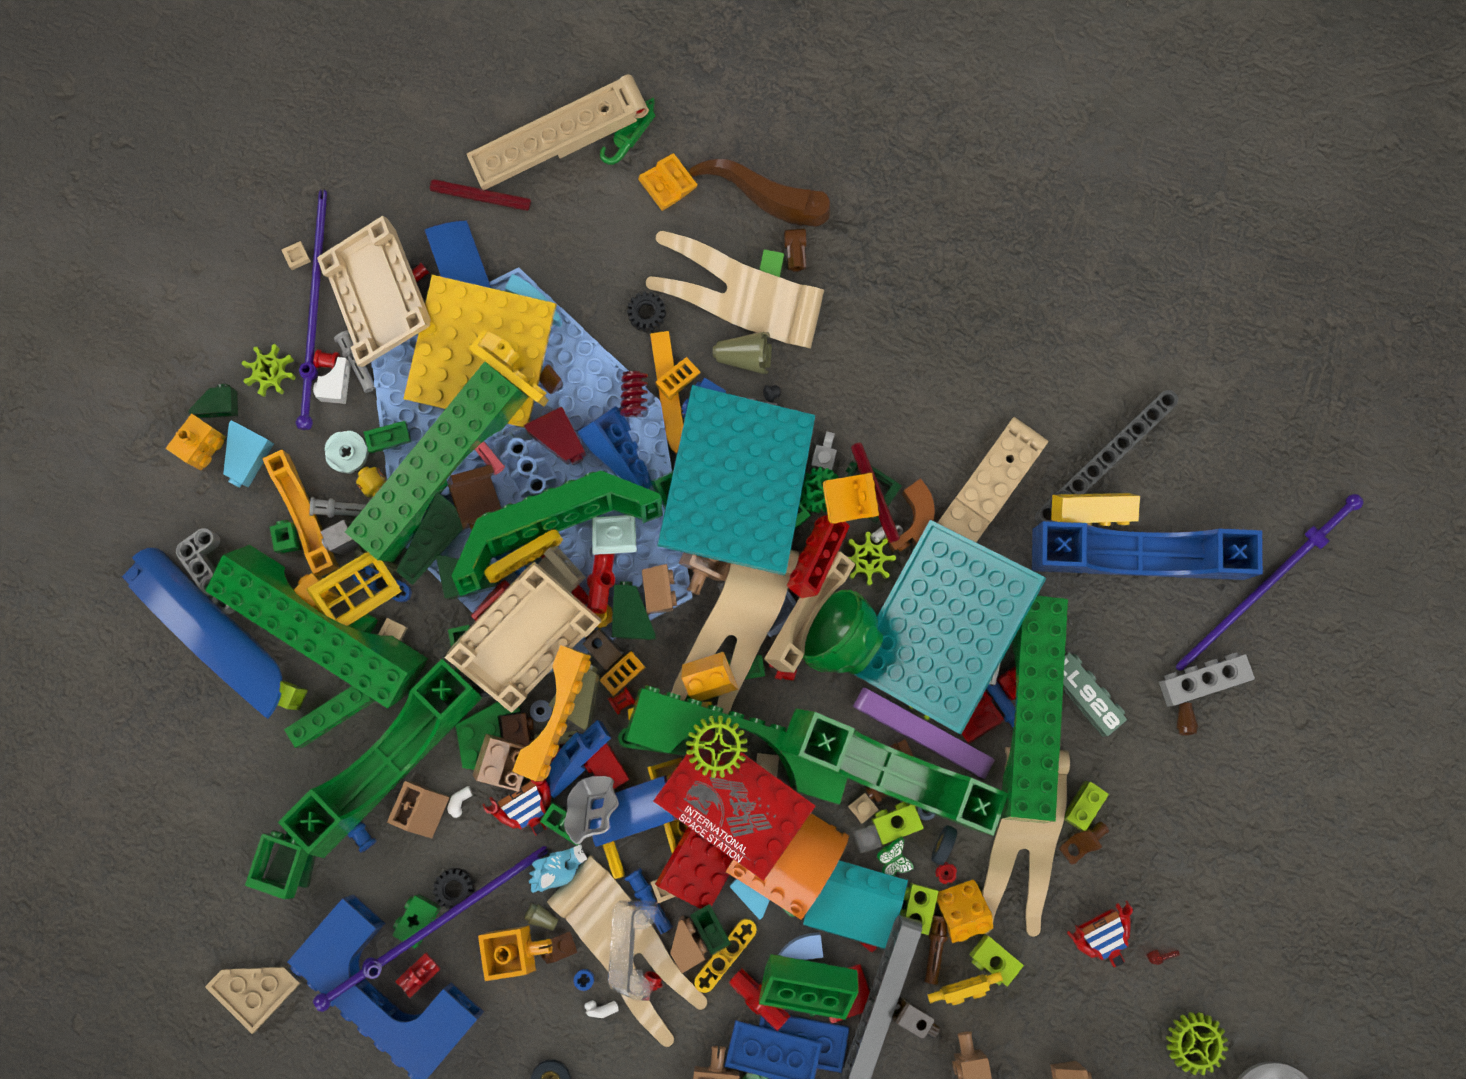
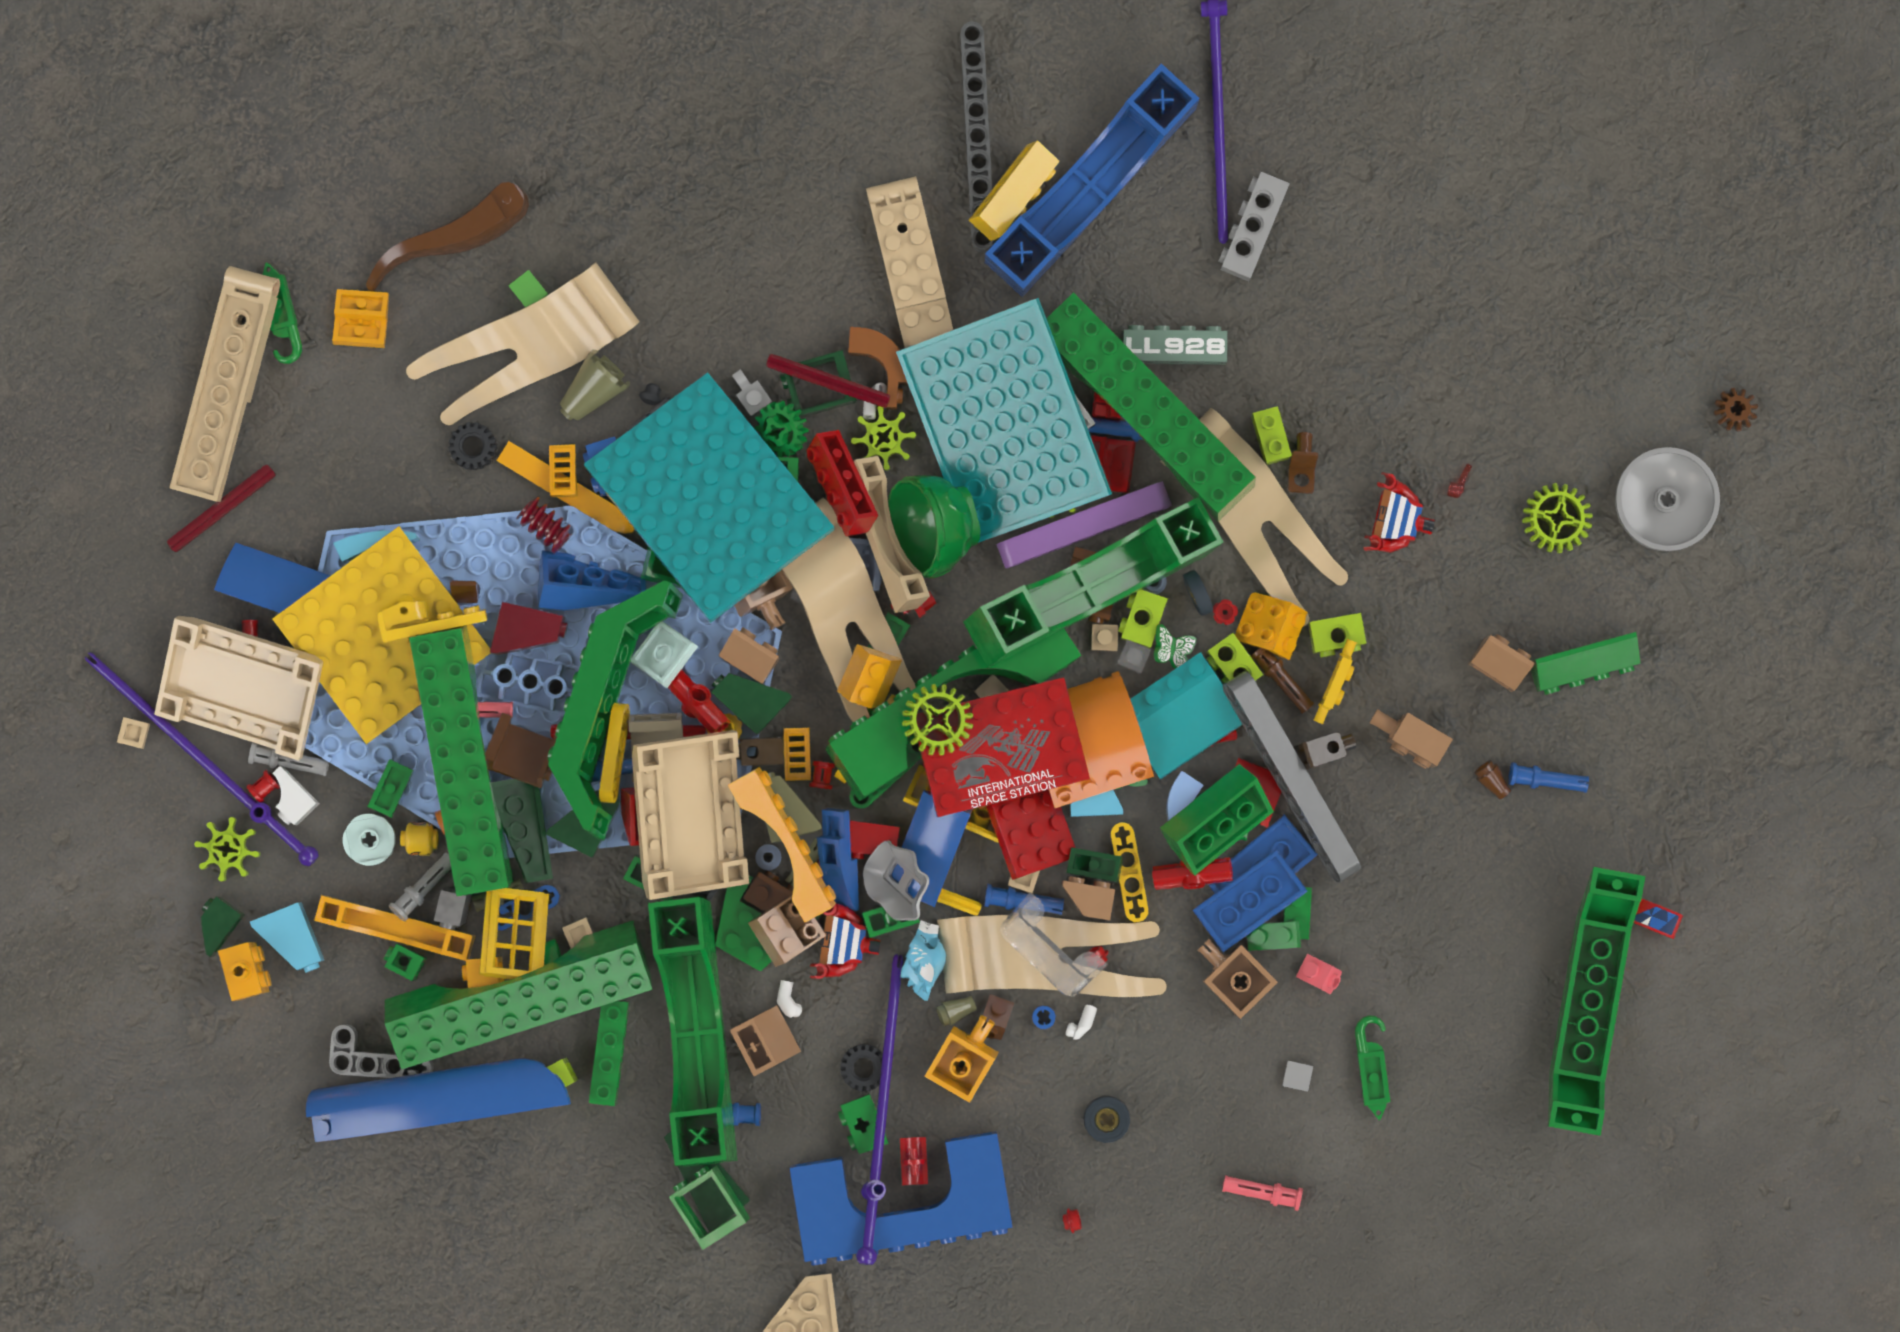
camera: 50 degrees left, 5 degrees up
reddish brown piece [784,229,806,272] -> none
light orange bracket [823,473,879,524] -> none
reddish brown cone [1176,703,1199,735] -> none

